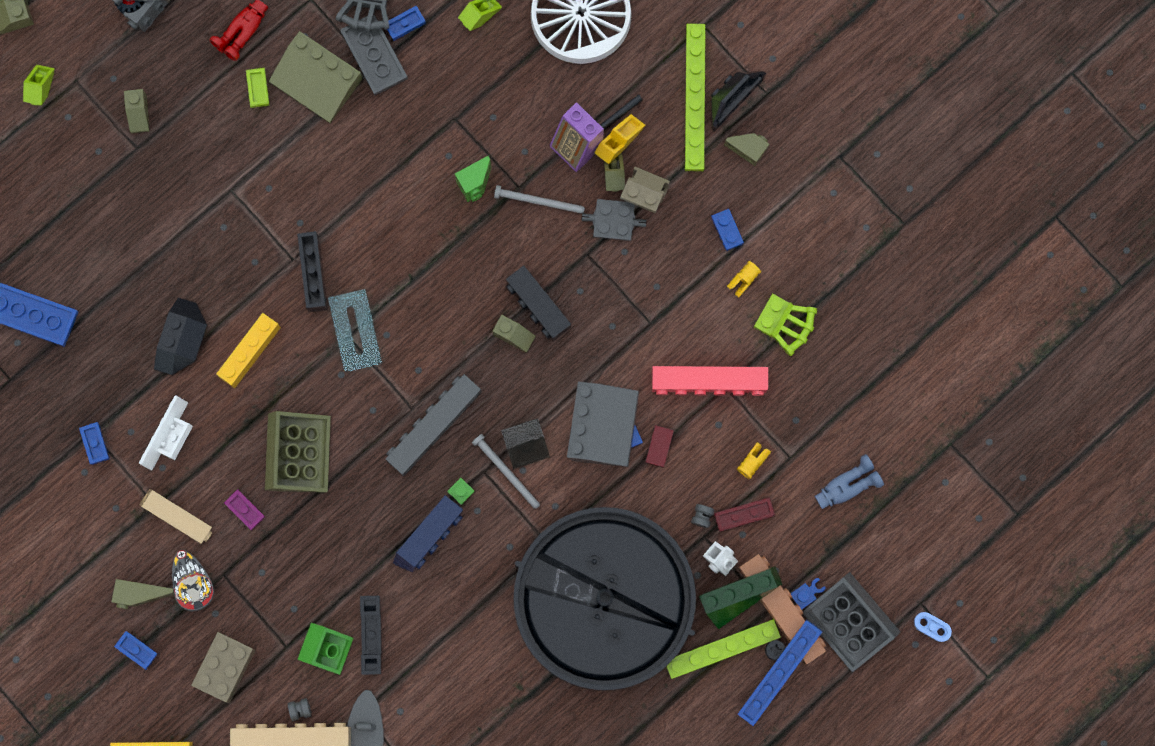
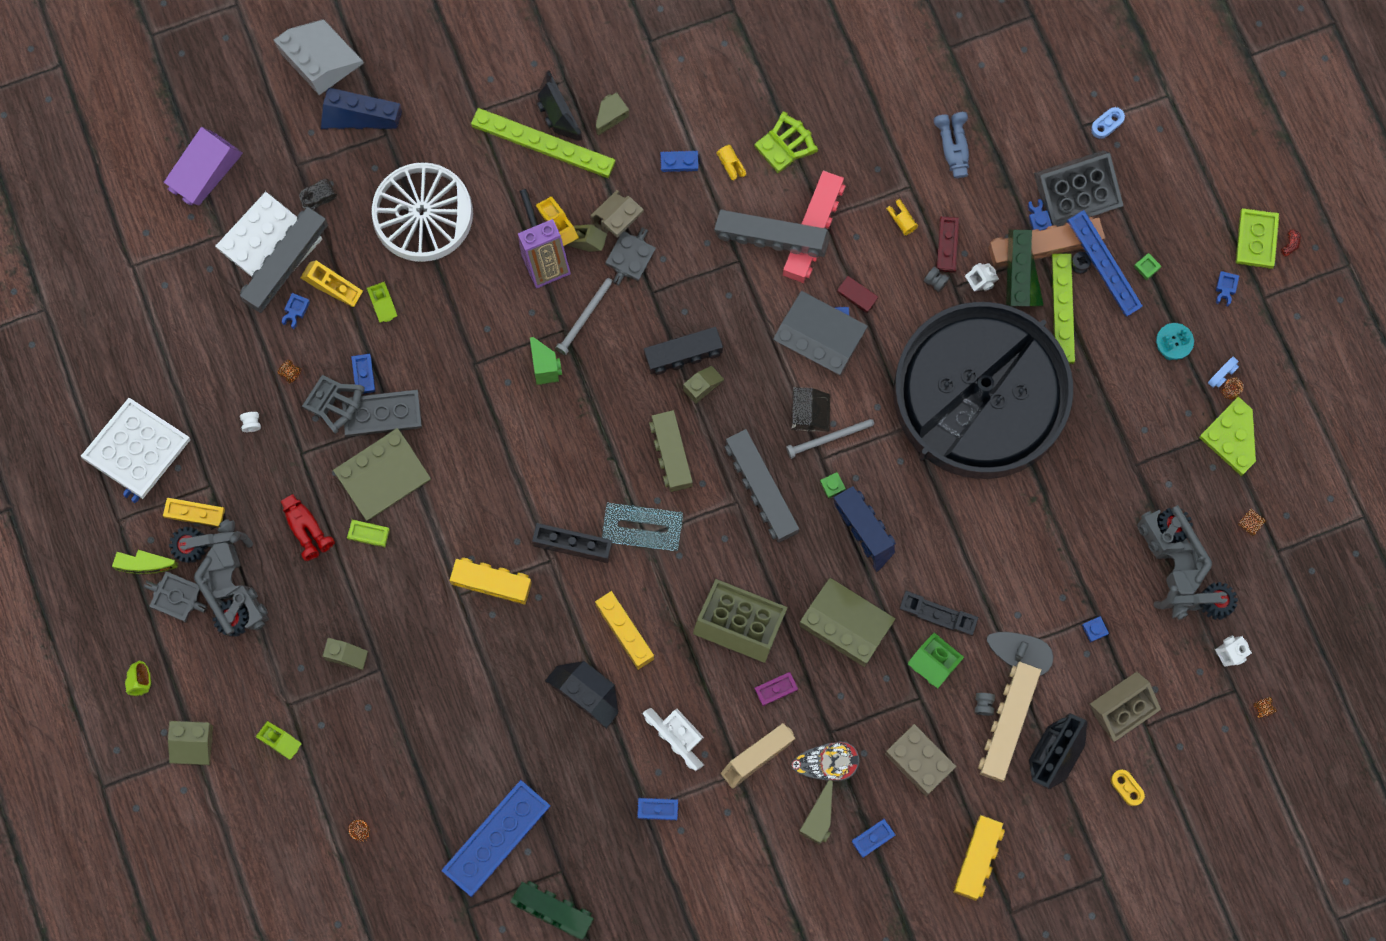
camera: 70 degrees left, 5 degrees down
none -> yellow brick [449,558,532,605]
none -> olive brick [649,410,693,492]
none -> dark grey brick [714,210,830,258]
none -> olive slope [799,578,896,667]
none -> bright green plate [1134,253,1161,280]

